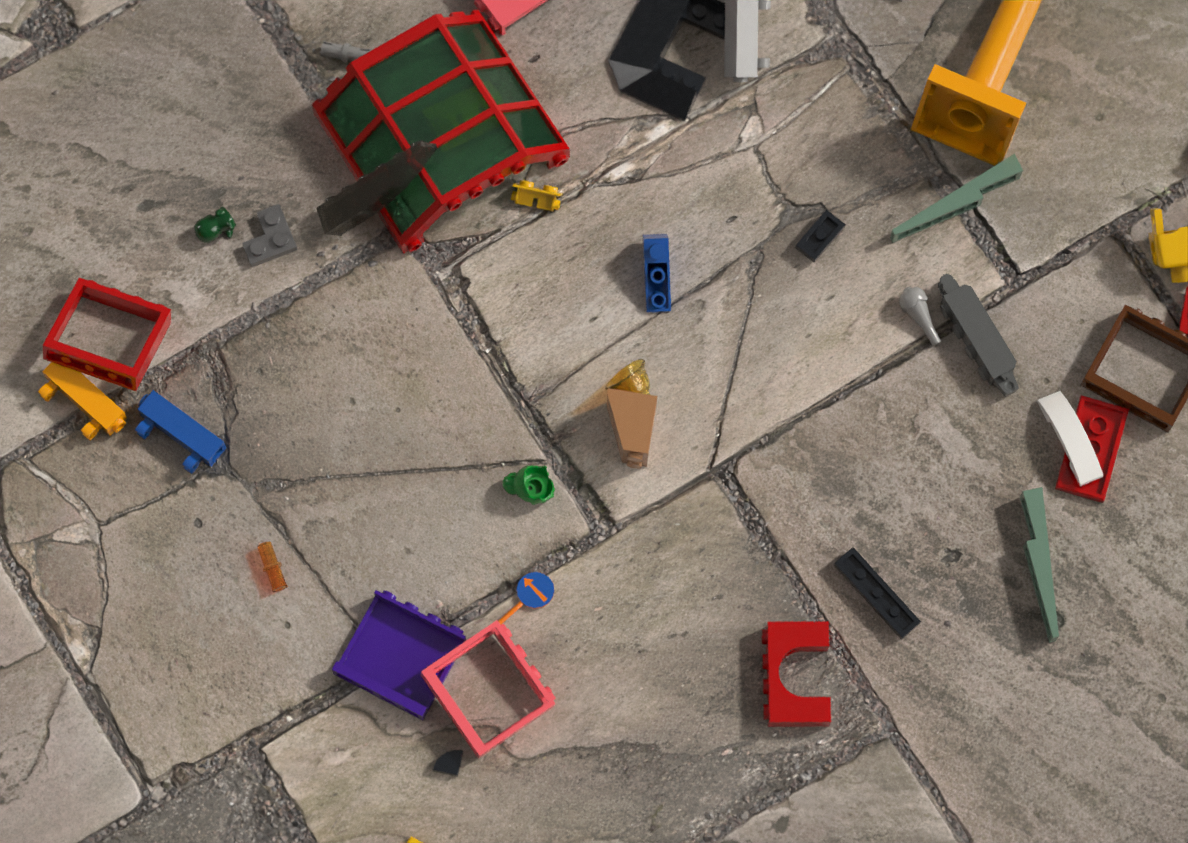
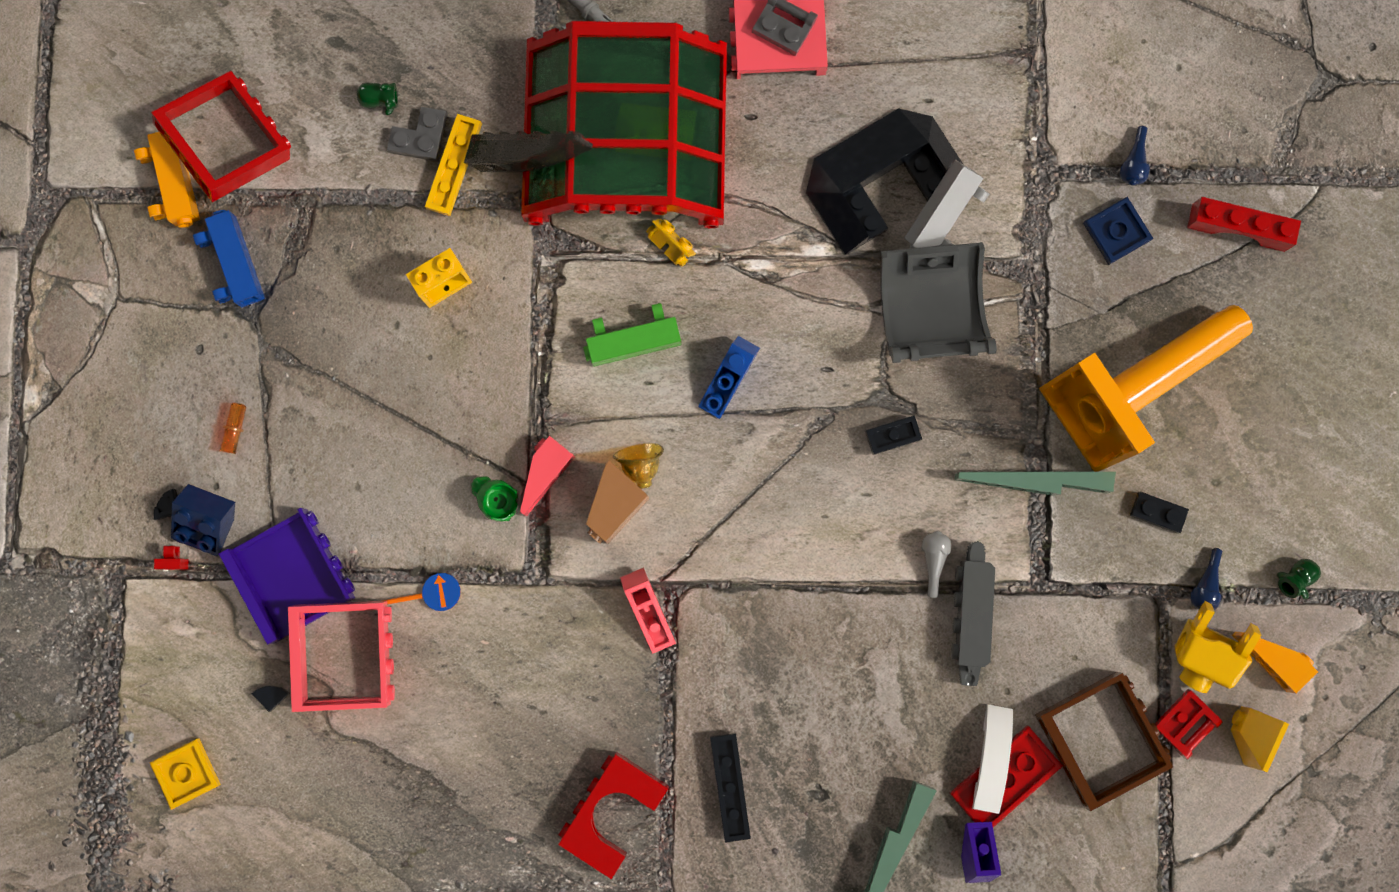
camera: 35 degrees right, 10 degrees up
none -> black tile [154,489,178,520]
none -> red tile [154,546,189,570]
none -> dark blue slope [171,484,236,557]
none -> yellow window [405,248,472,308]
none -> yellow plate [425,114,482,216]
none -> coral slope [520,436,575,516]
none -> bright green brick [583,303,682,367]
none -> coral slope [620,567,676,654]
none -> dark grey hinge [880,242,997,363]
none -> dark purple slope [961,822,1002,883]
none -> black plate [1130,491,1189,534]
none -> dark blue piece [1191,548,1223,610]

